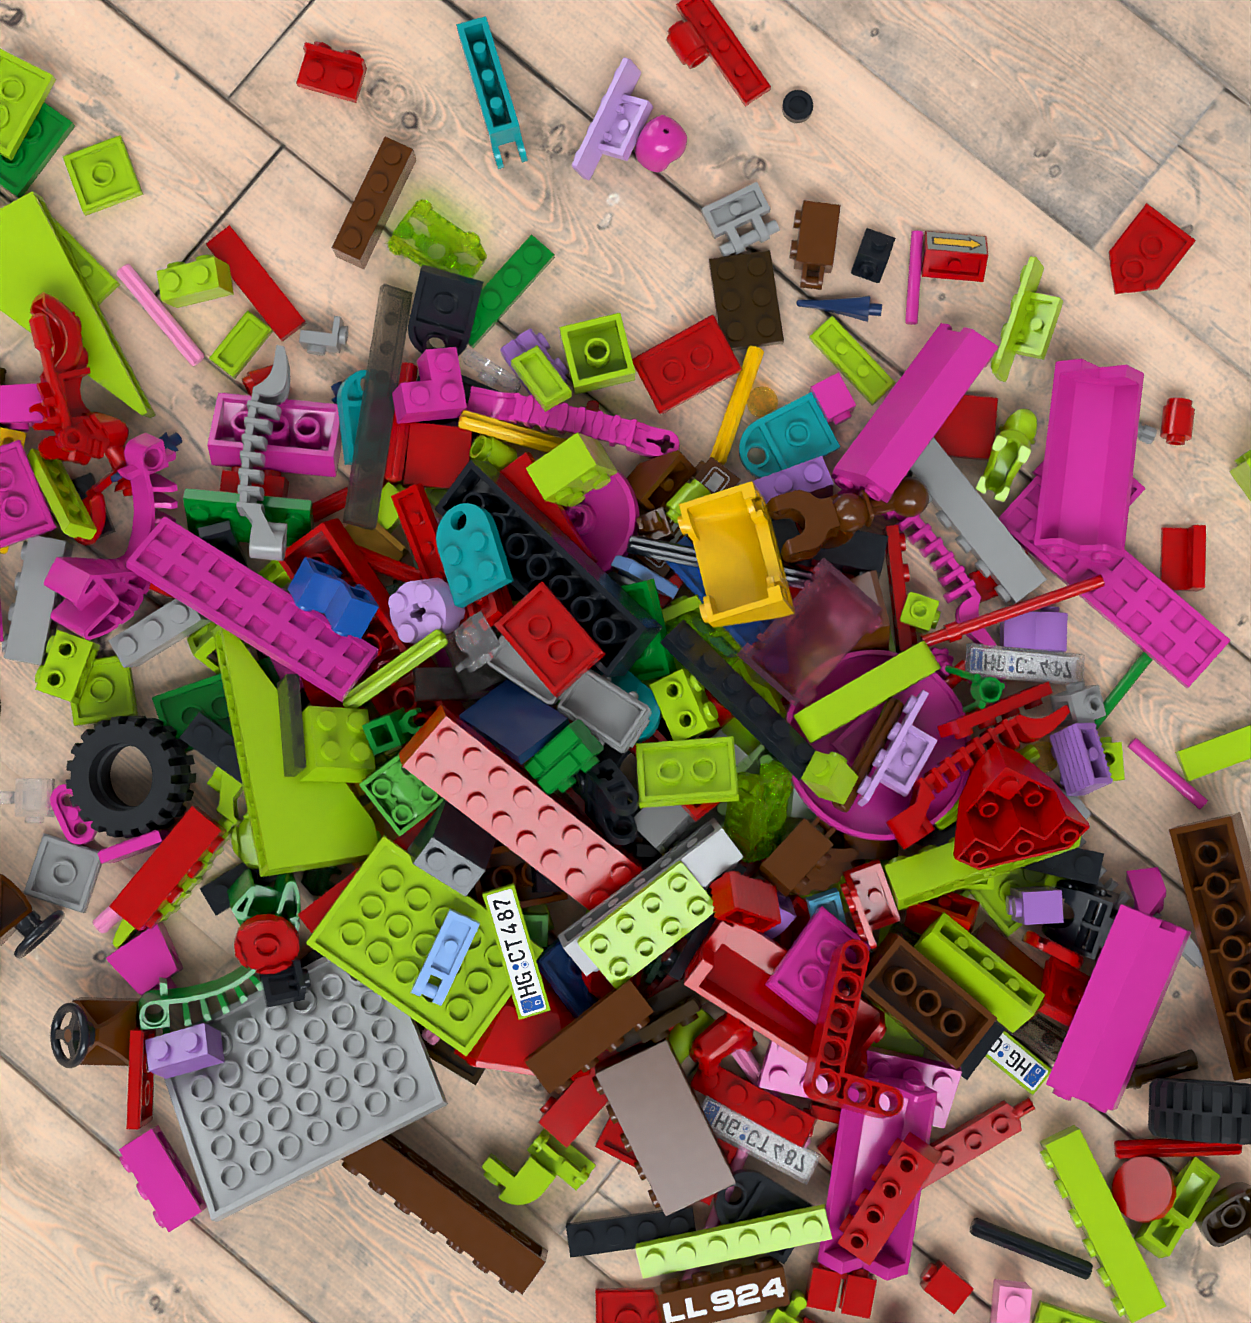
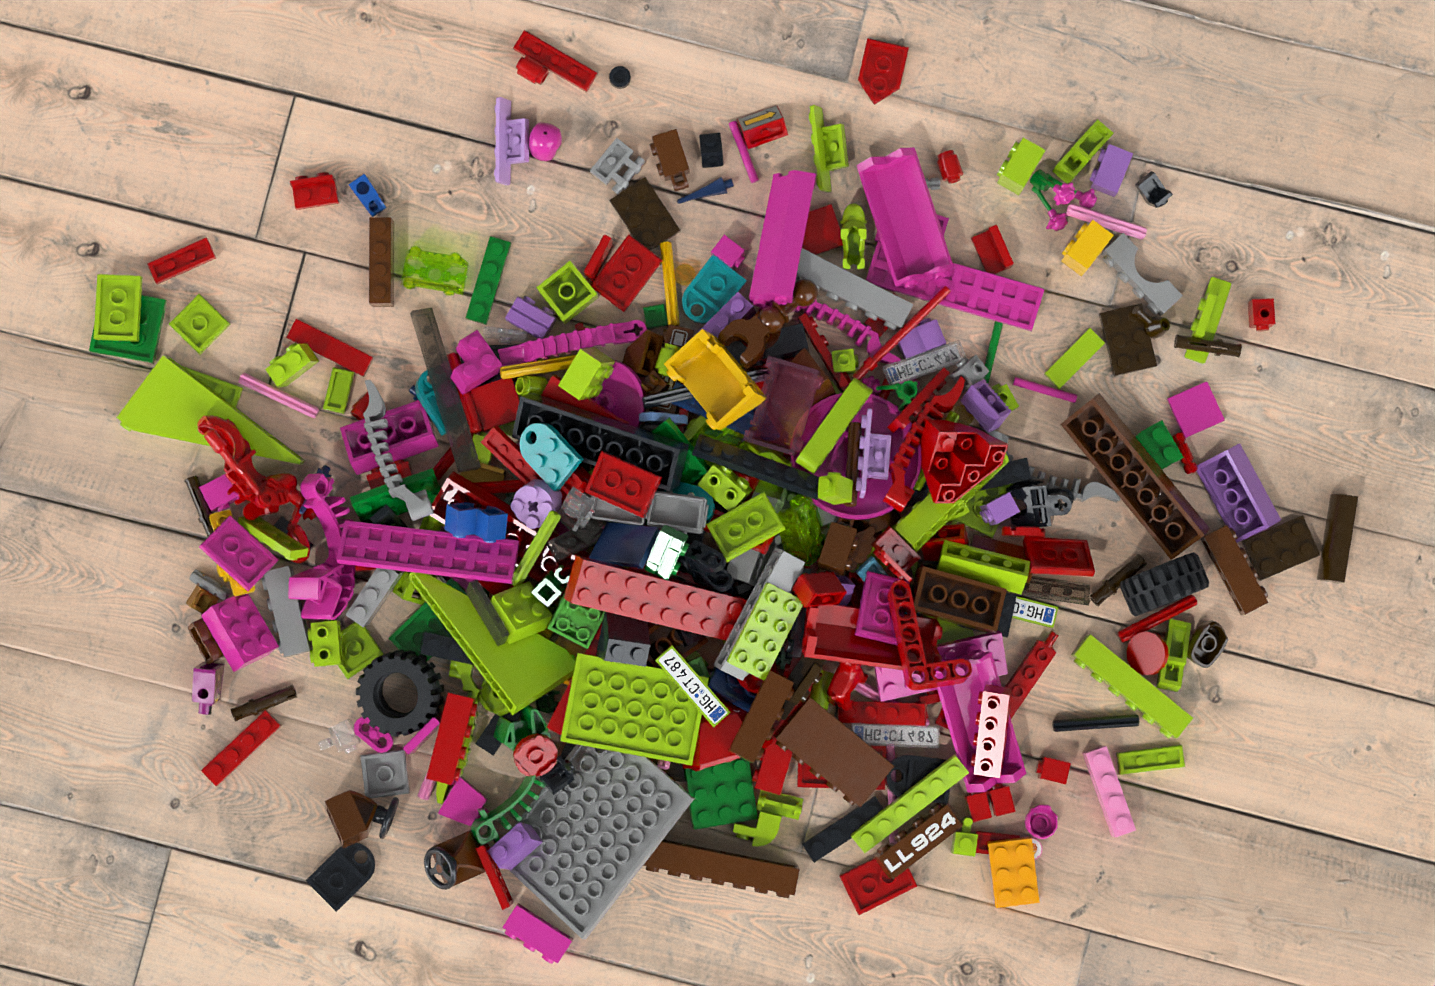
camera: 25 degrees left, 0 degrees up
light grey bracket [299,316,348,356] -> none
black plate [408,264,484,356] -> none
light blue plate [410,909,480,1006] -> none
teal hinge [456,16,528,170] -> none
lime tile [511,345,572,412] -> none
lime tile [809,316,896,406] -> none
dark pink panel [1046,904,1191,1113] -> none
dark pink slope [1126,867,1166,916] -> none
none -> red plate [147,237,216,285]
none -> blue leg [348,174,386,217]
none -> red tile [584,235,613,282]
none -> green tile [643,304,668,330]
none -> green plate [684,758,758,830]

